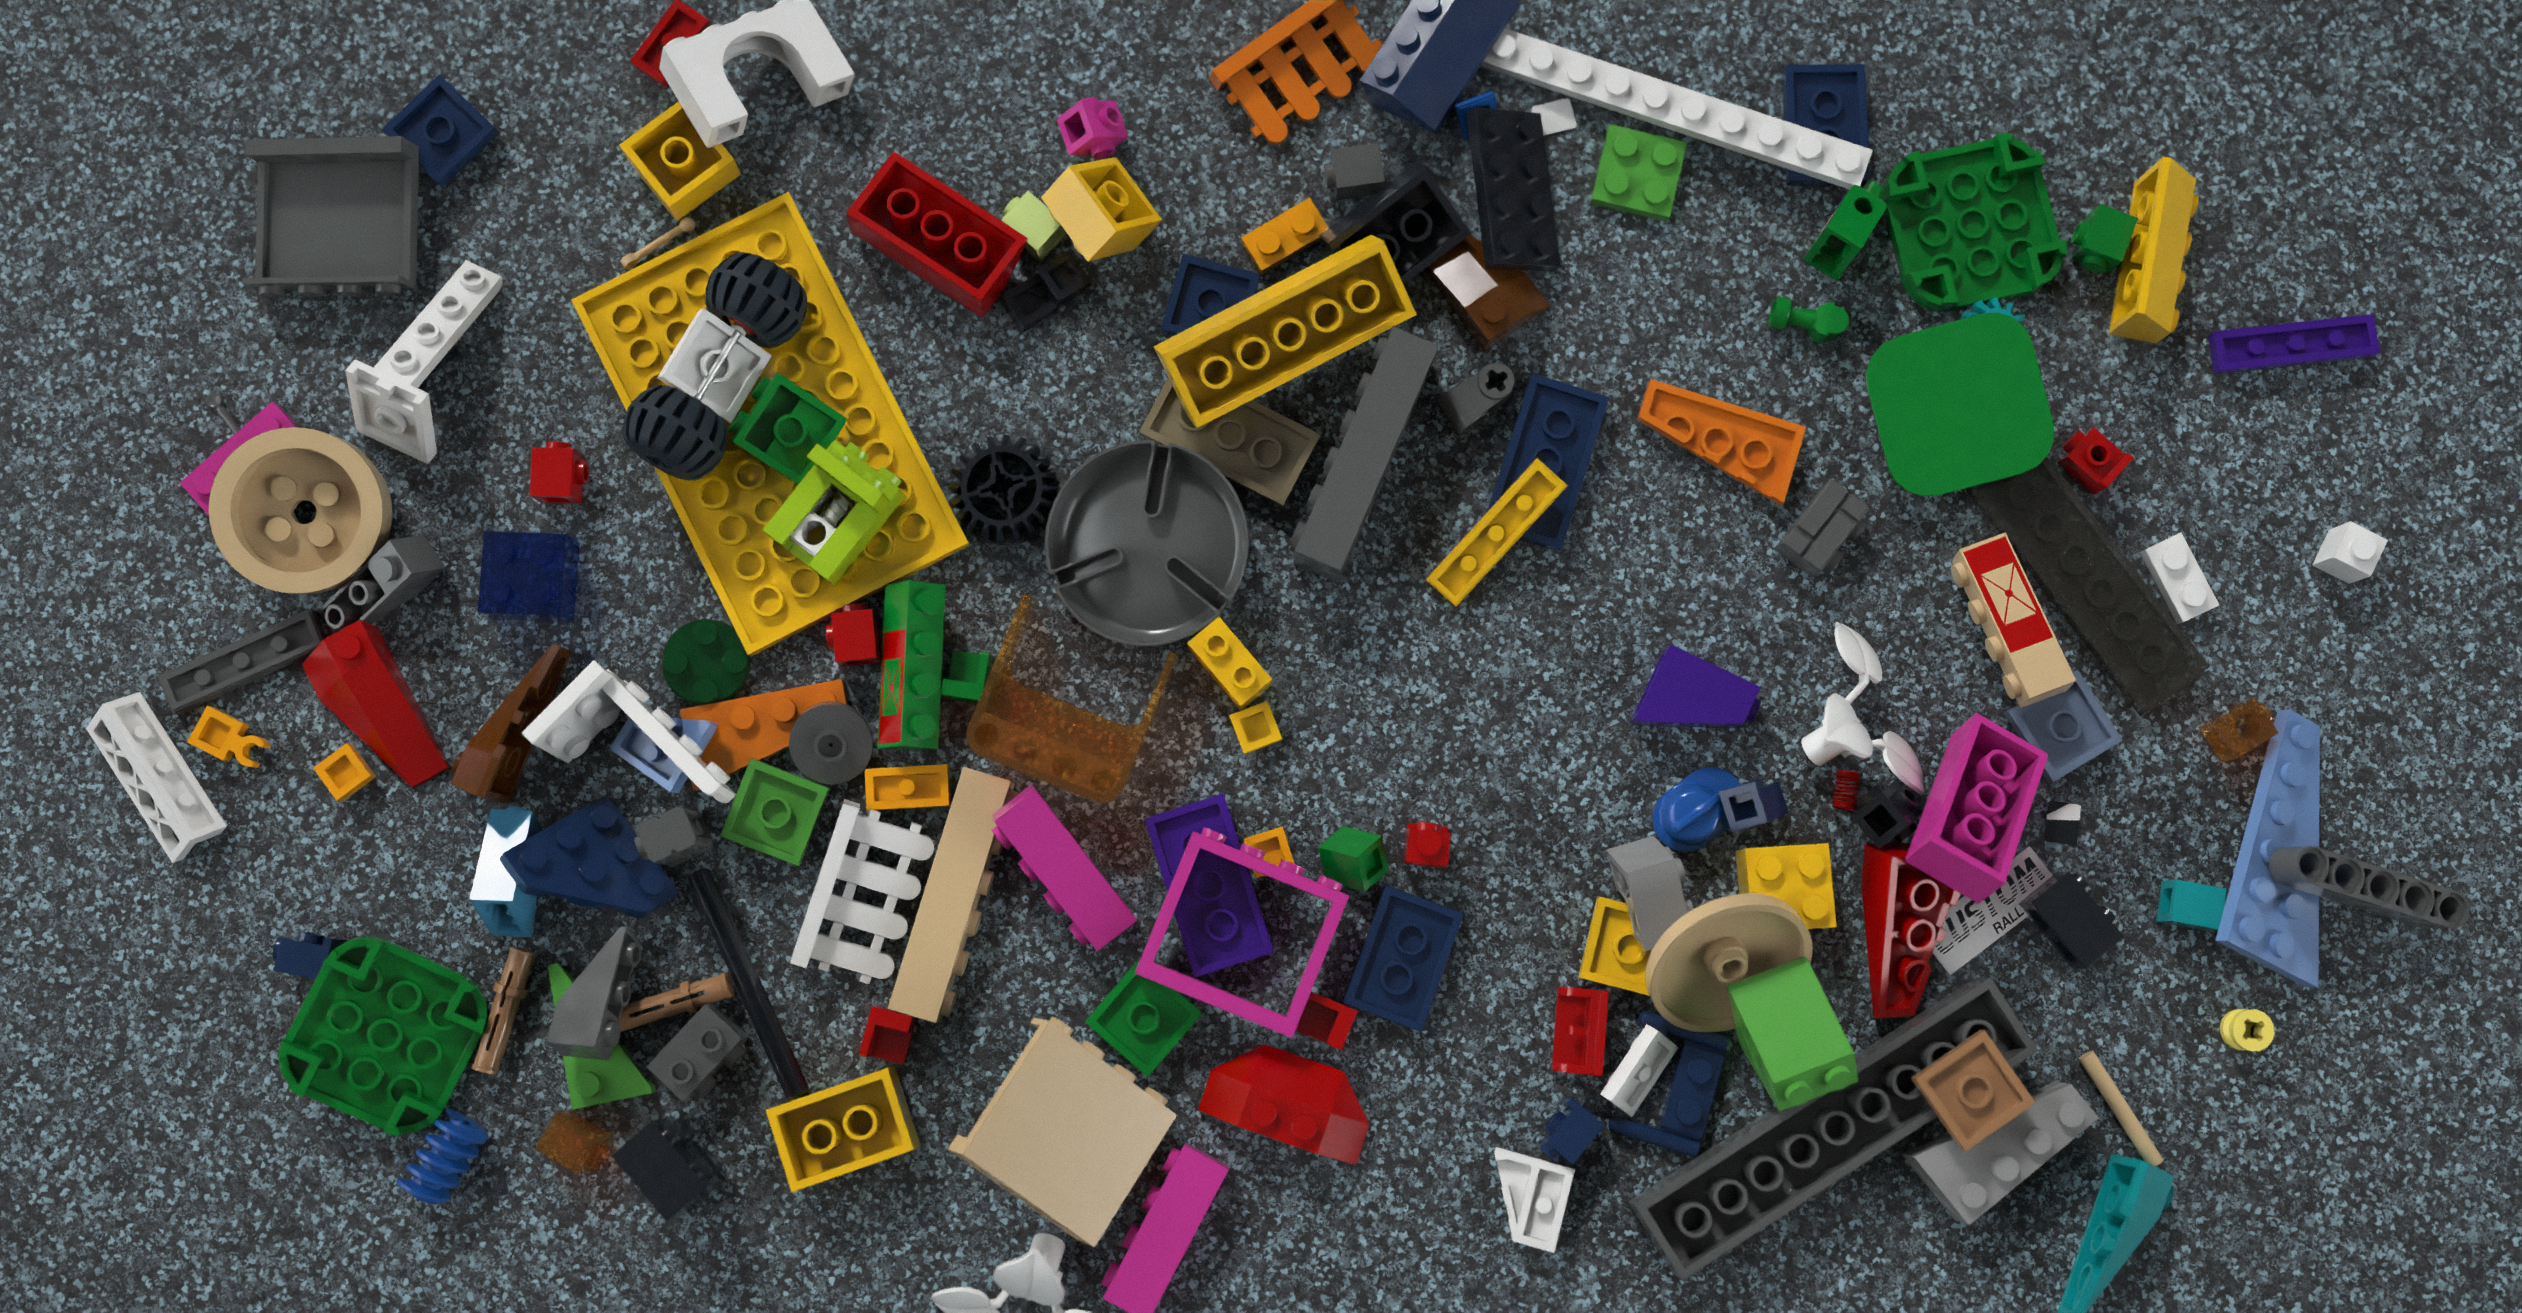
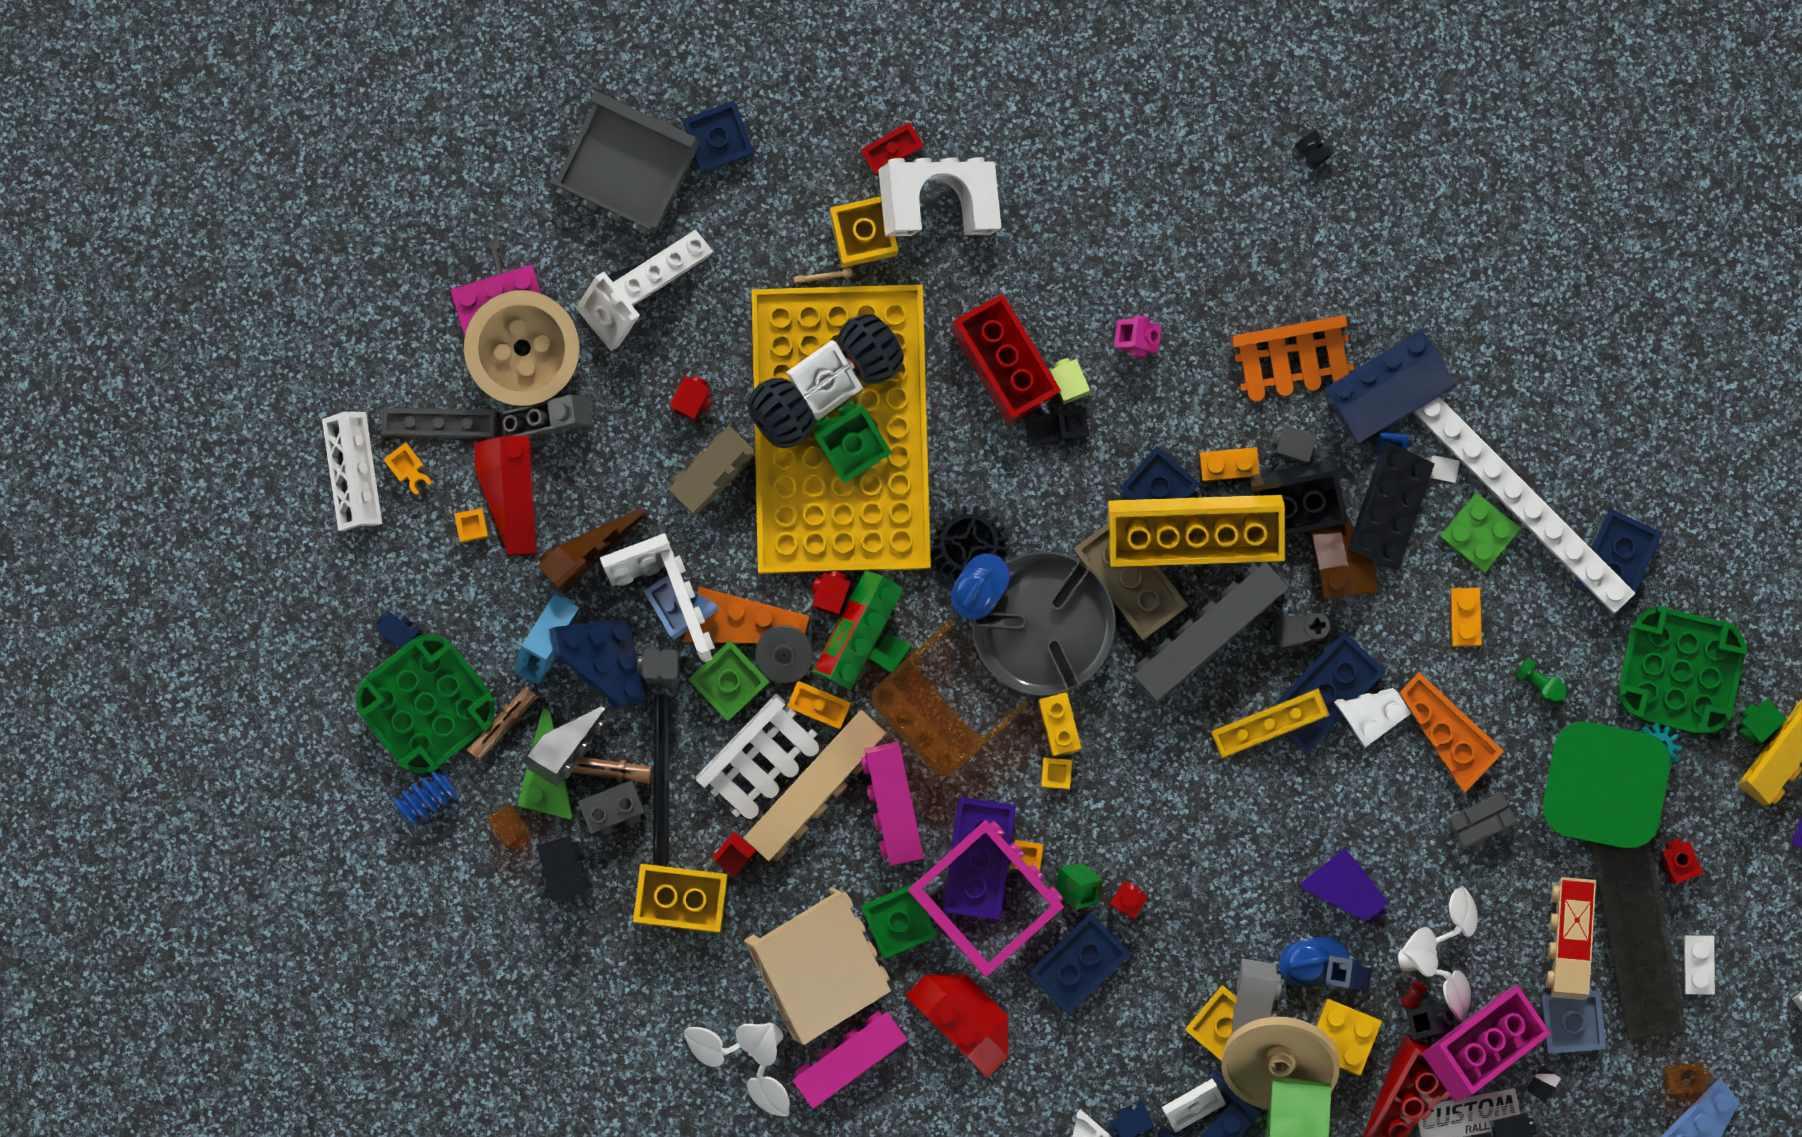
camera: 30 degrees right, 0 degrees up
clear blue brick [477,531,580,623] -> none
dark green piece [662,619,751,706] -> none
lime brick [763,440,906,586] -> none
yellow brick [1041,157,1162,262] -> none
red panel [1296,991,1358,1050] -> none
red hinge [1551,987,1609,1076] -> none
green torso [1803,180,1887,281] -> none
none -> dark tan wedge [669,425,755,517]
none -> blue piece [951,554,1009,619]
none -> white wing [1334,688,1411,747]
none -> light orange plate [1450,588,1482,647]

